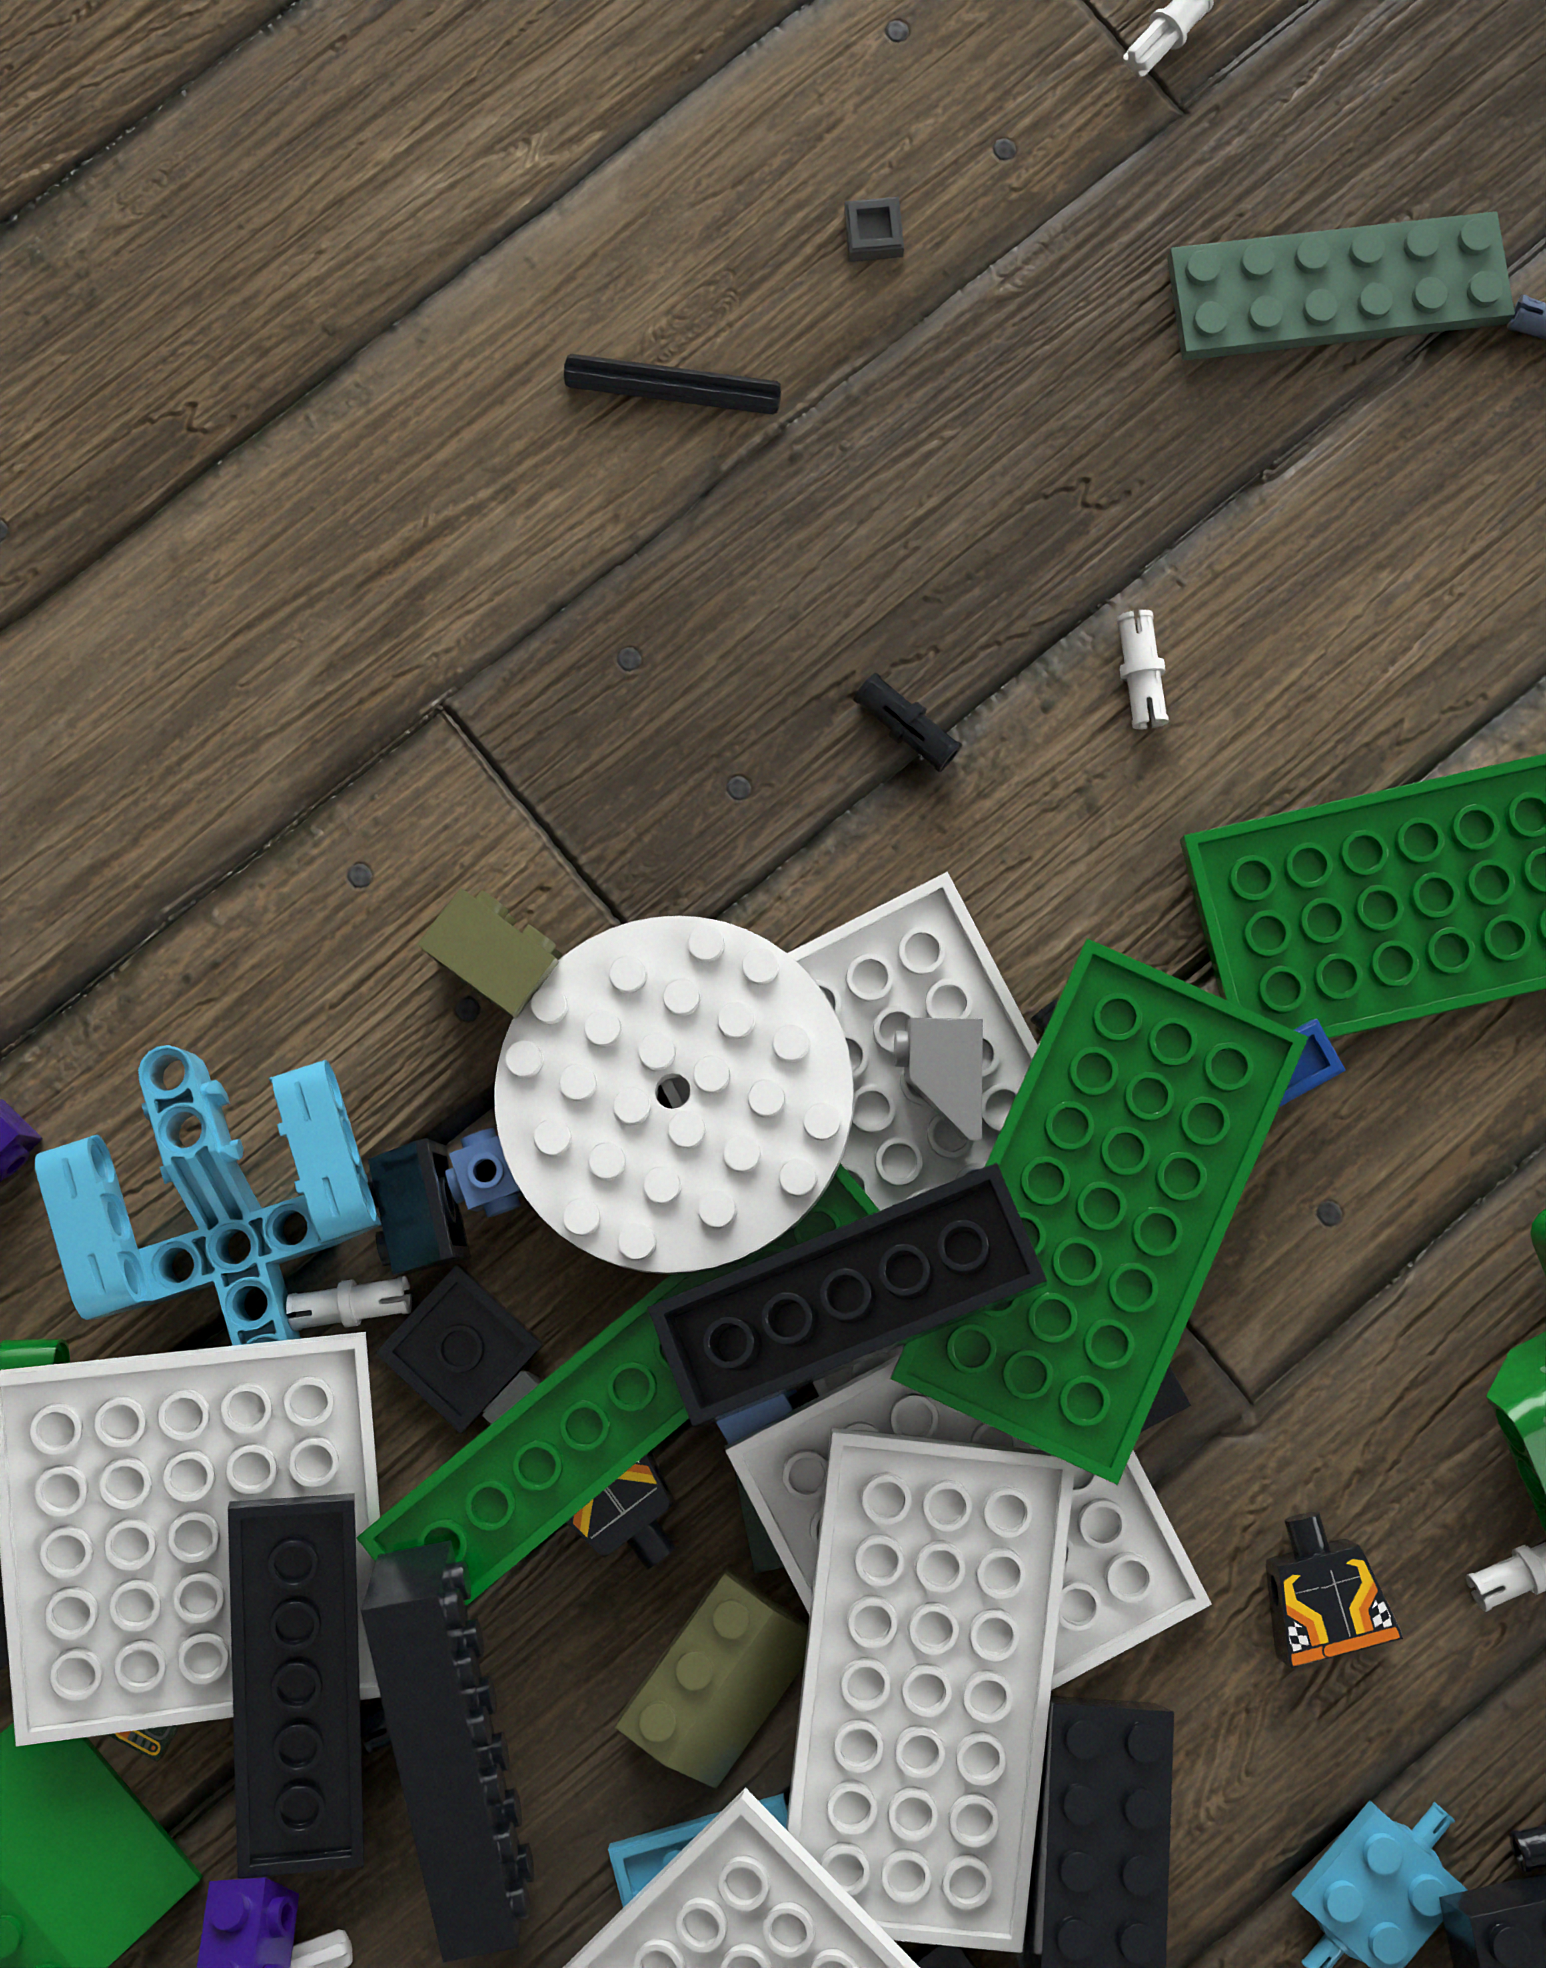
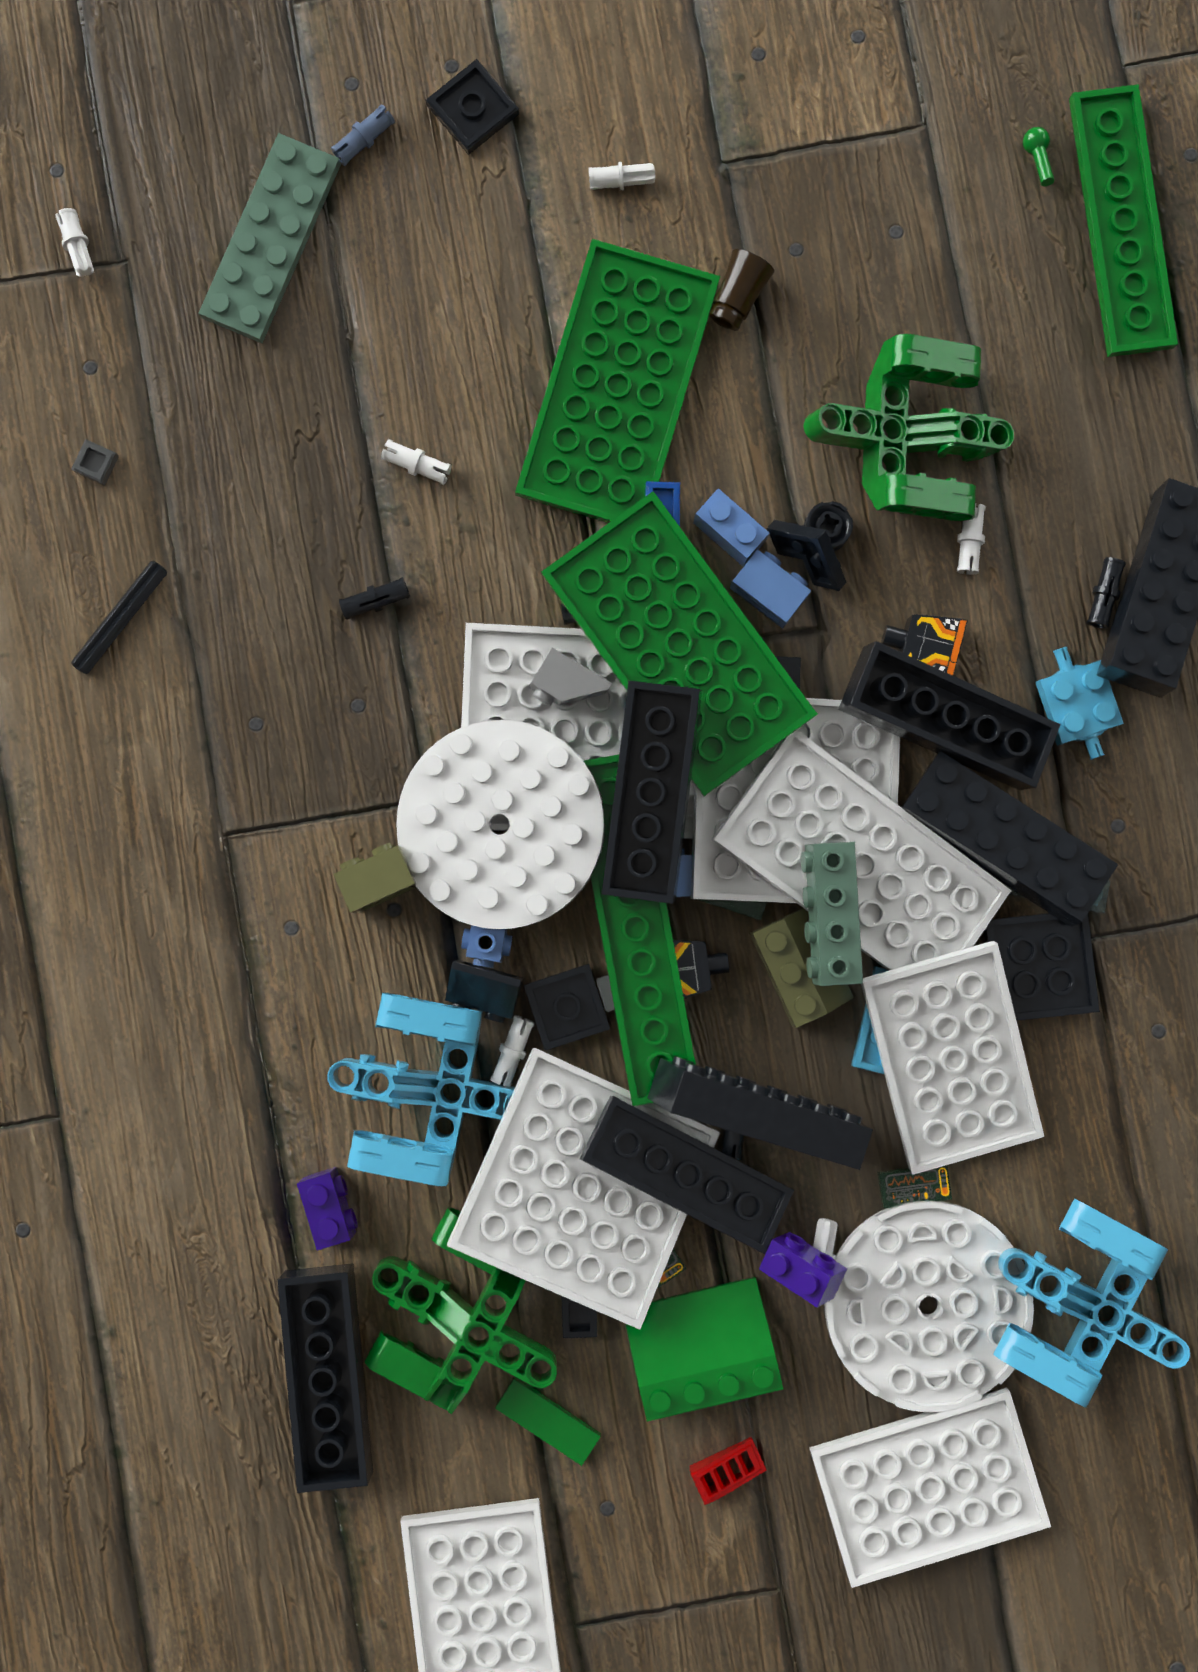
camera: 65 degrees left, 5 degrees up
none -> medium blue brick [693,488,769,567]
none -> medium blue brick [730,549,811,629]
none -> black plate [766,520,847,591]
none -> sand green brick [800,842,863,986]
none -> black wheel [803,501,853,552]
none -> black brick [838,641,1061,790]

